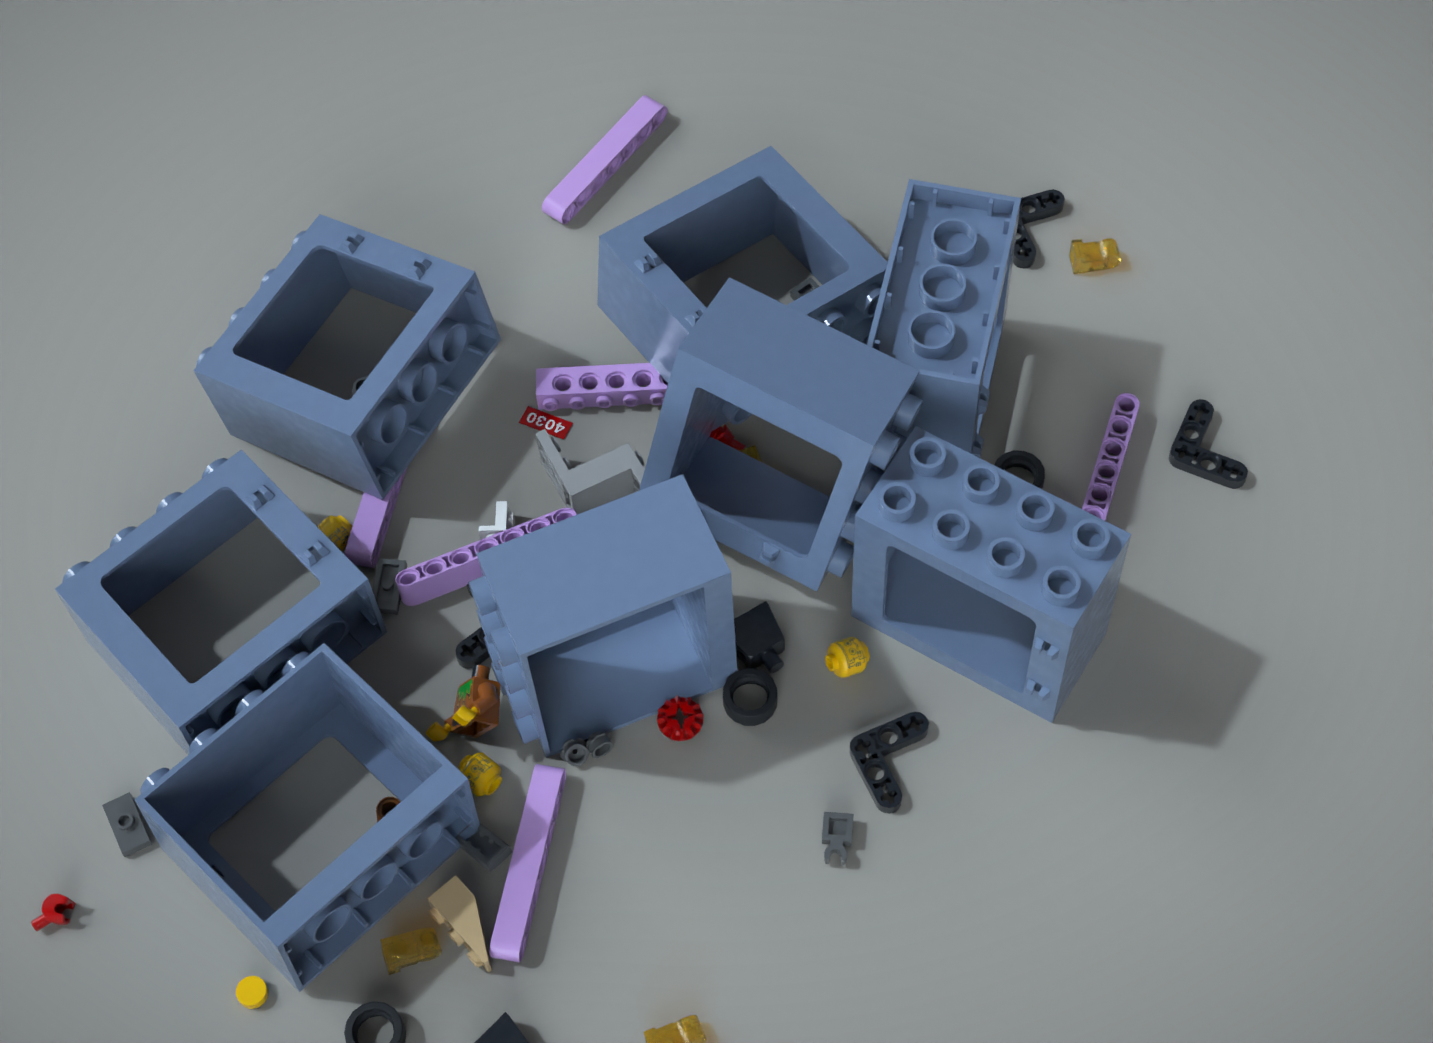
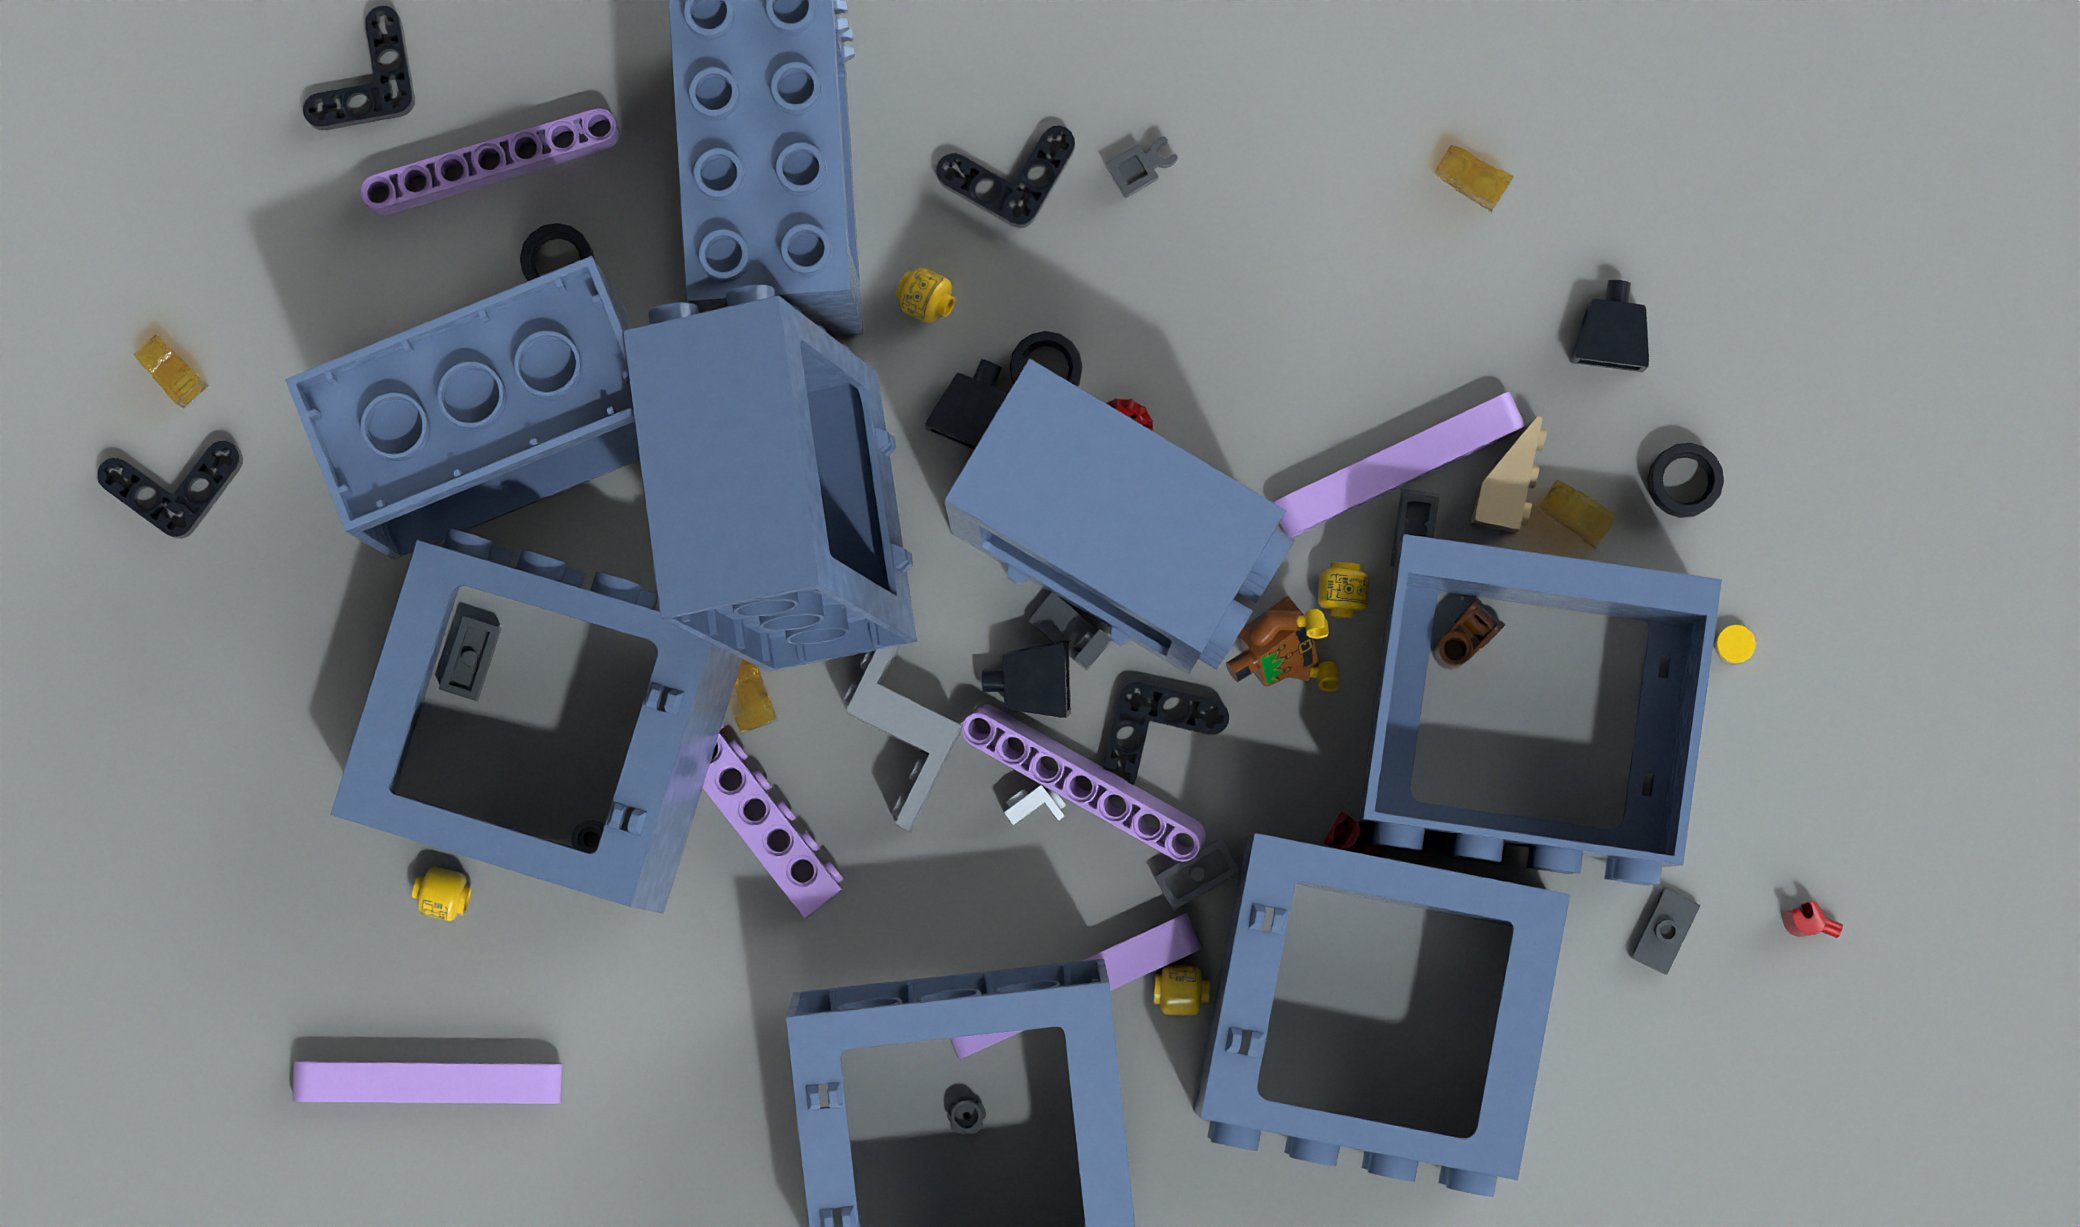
camera: 130 degrees left, 25 degrees up
red sticker [518,406,573,440] -> none

